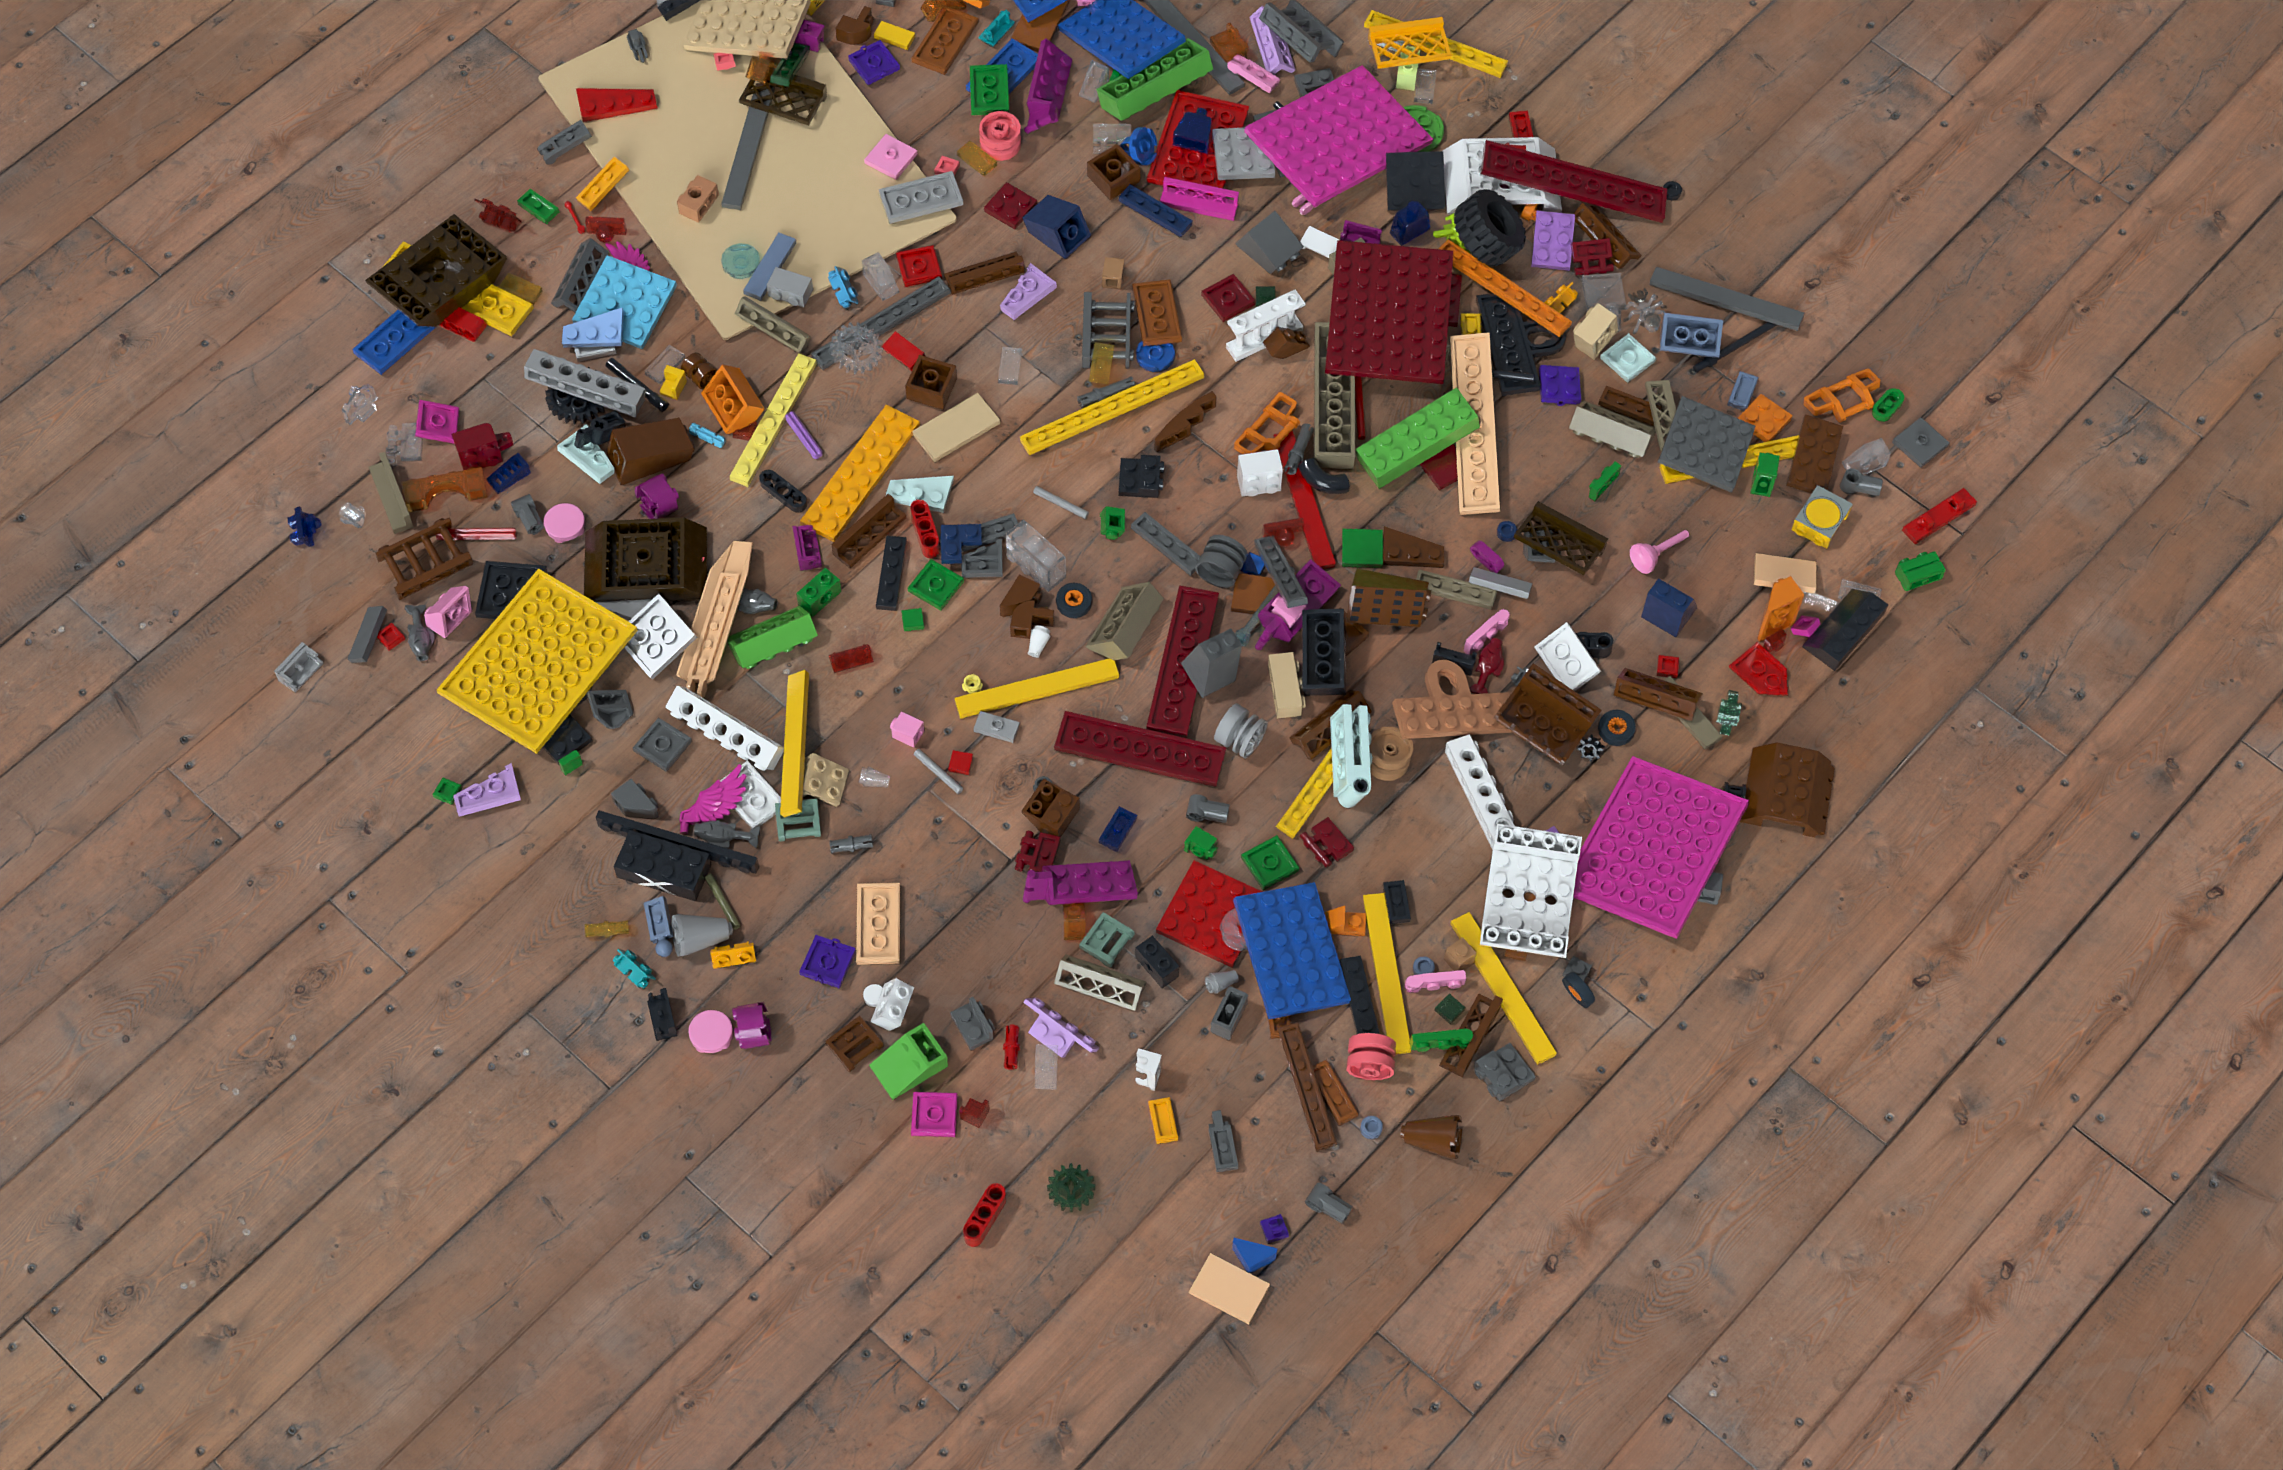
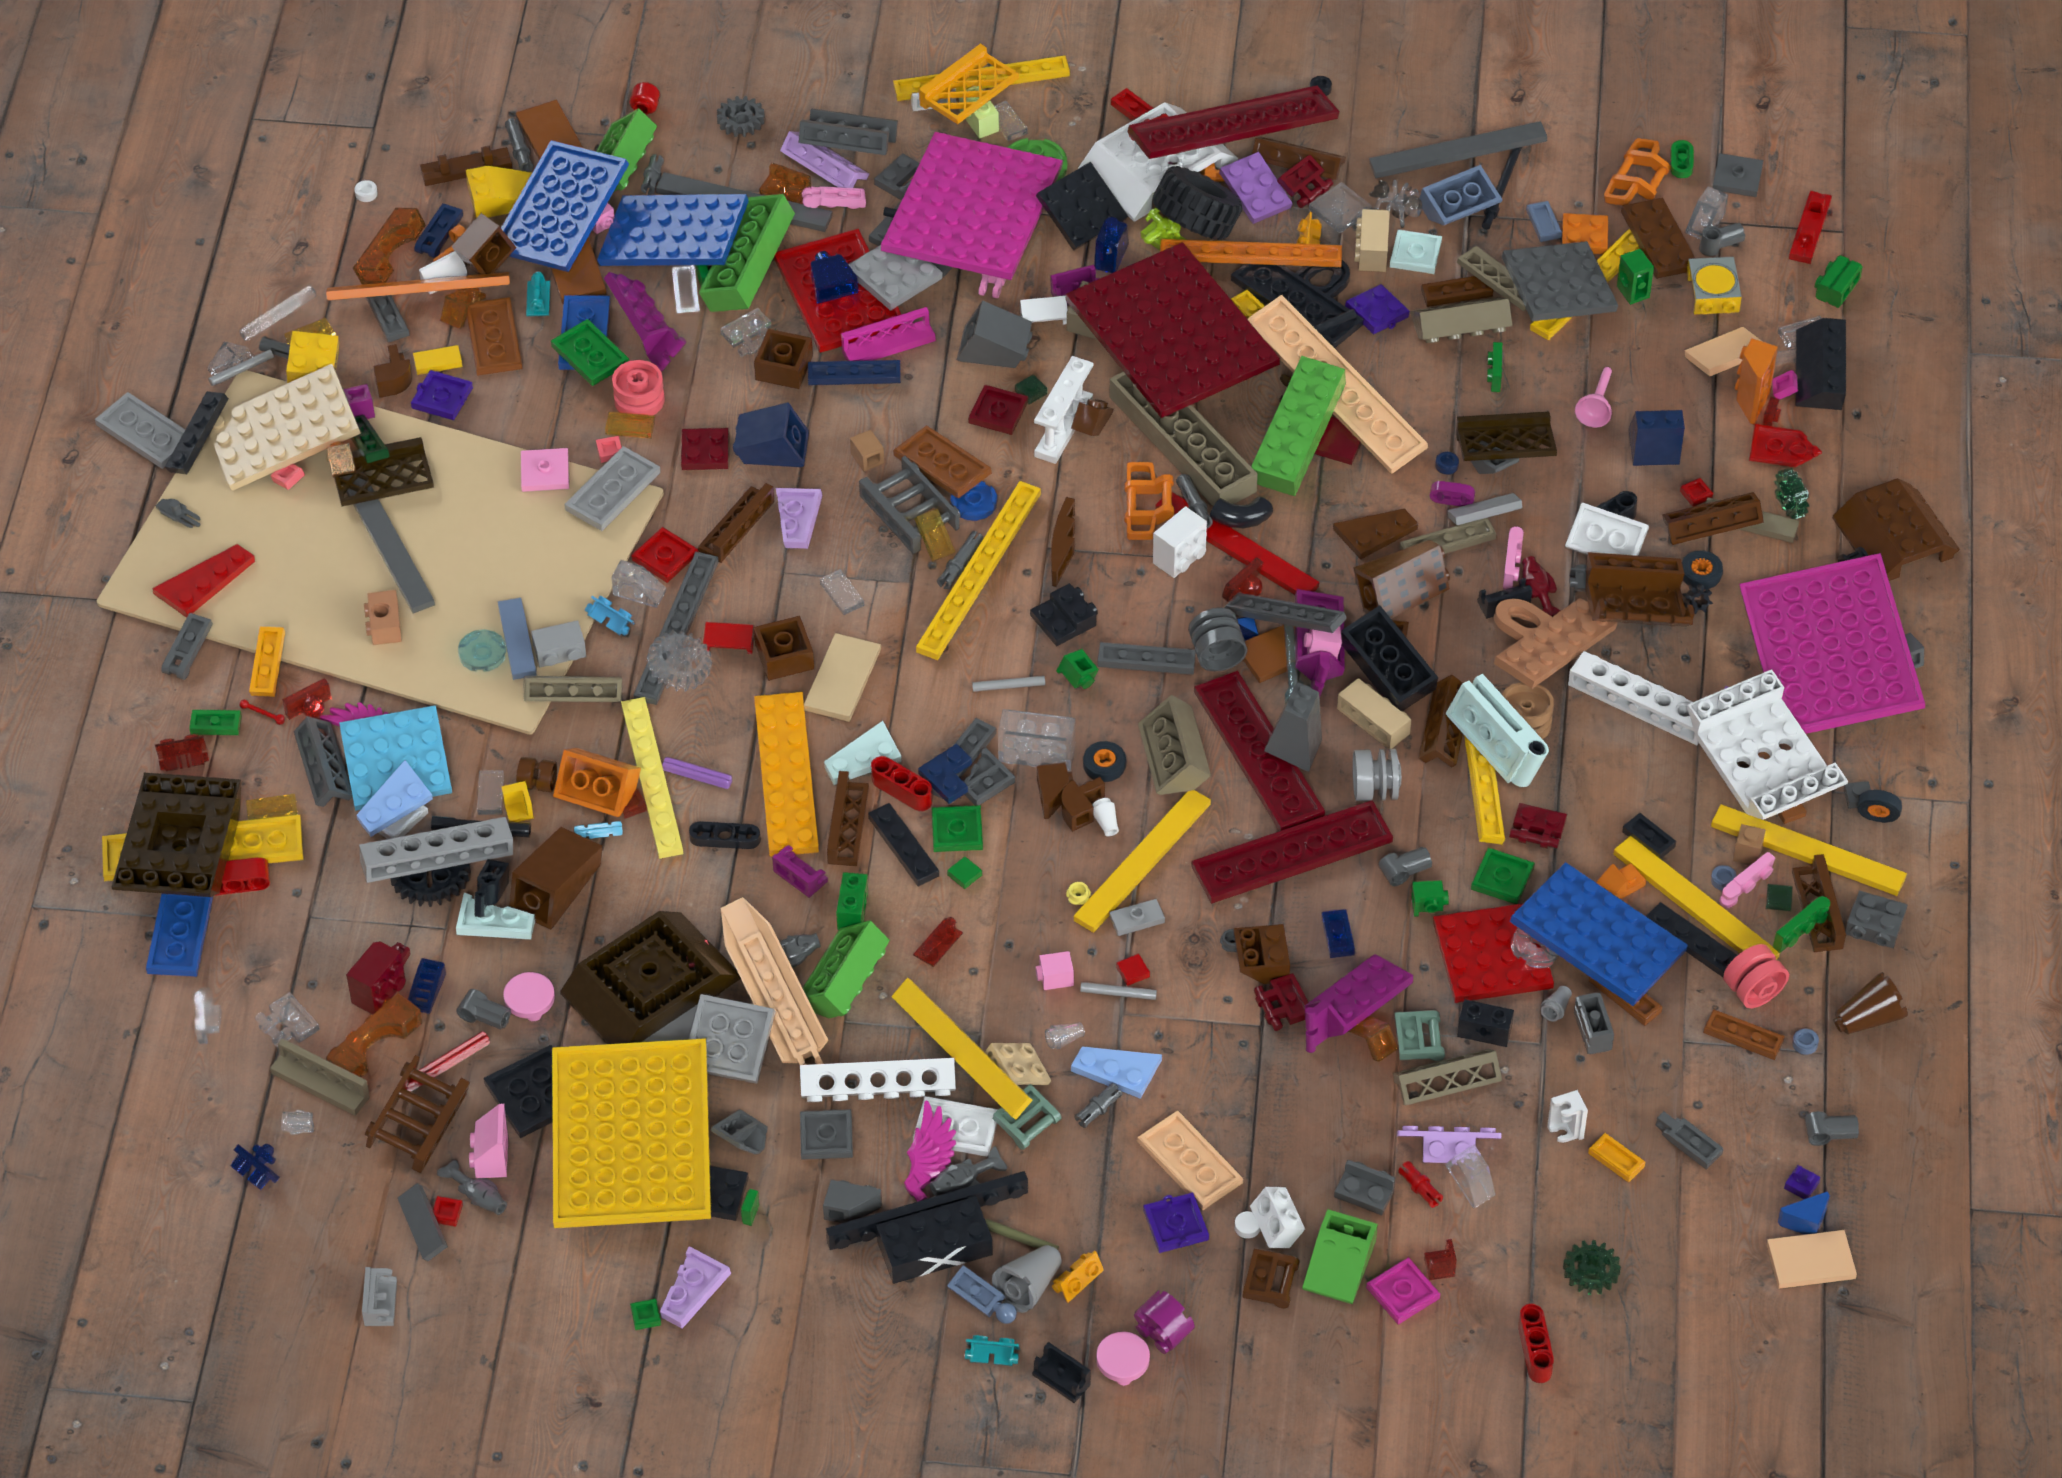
camera: 35 degrees left, 10 degrees down
dark pink tile [415,400,459,444] -> none
clear yellow pin [585,920,629,938] -> none
magenta brick [635,474,679,519] -> none
blue tile [1120,127,1157,165] -> none
reddish brown tile [1278,1022,1338,1152] -> none
green tile [1342,528,1383,568] -> none
none -> light blue wing [1071,1047,1162,1099]

